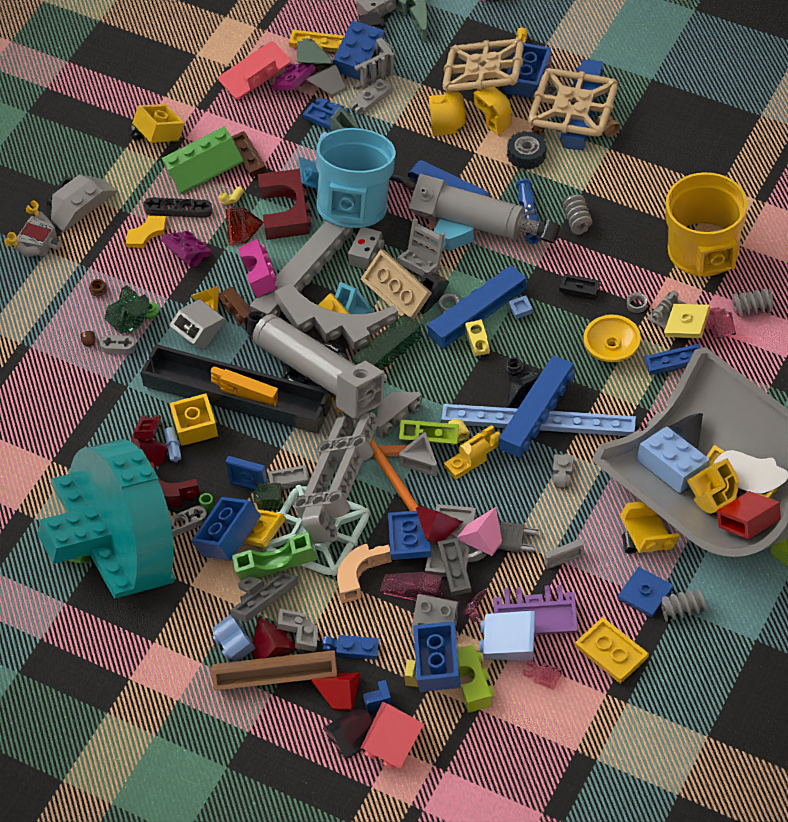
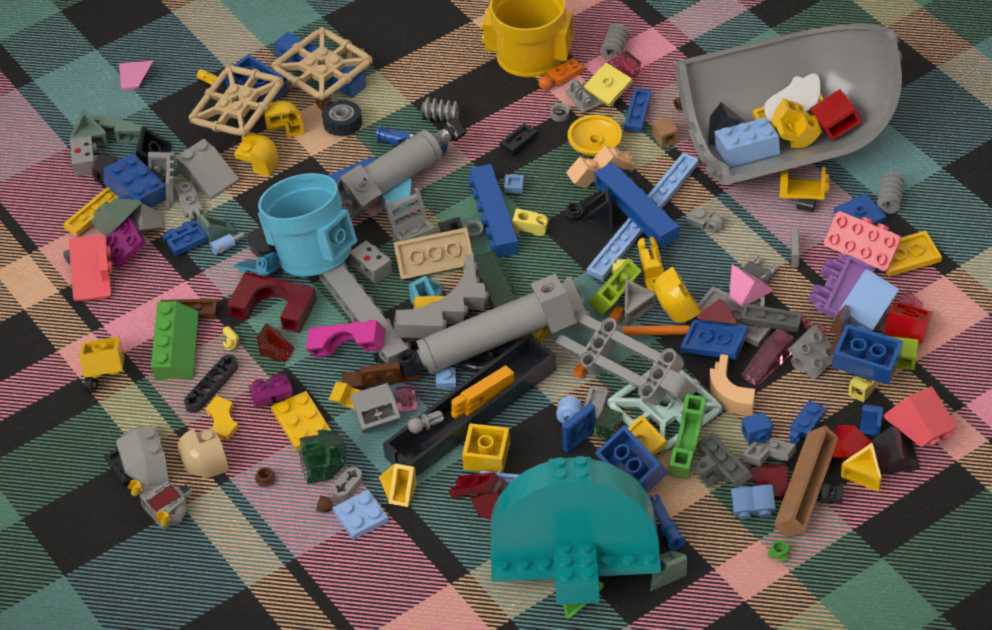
camera: 65 degrees left, 5 degrees down
none -> black slope [136,126,172,167]
none -> light grey slope [175,139,239,199]
none -> tan brick [178,427,229,479]
none -> yellow plate [271,391,332,452]
none -> light blue plate [333,490,389,540]
none -> yellow slope [379,463,417,507]
none -> clear pink slope [395,385,418,411]
none -> light grey axle [408,411,444,433]
none -> light blue plate [436,368,456,389]
none -> orange plate [538,58,585,90]
none -> light blue head [556,396,583,424]
none -> light nougat arch [566,145,637,189]
none -> blue pin [649,494,686,550]
none -> sand green slope [650,550,687,592]
none -> medium nougat brick [652,117,678,148]
none -> yellow brick [654,267,701,323]
none -> blue brick [741,412,774,445]
none -> bright green plate [768,540,792,562]
none -> black wheel [821,483,844,505]
none -> coral bracket [824,211,901,271]
none -> reddish brown slope [829,304,851,354]
none -> yellow slope [841,443,881,492]
none -> red slope [884,301,933,344]

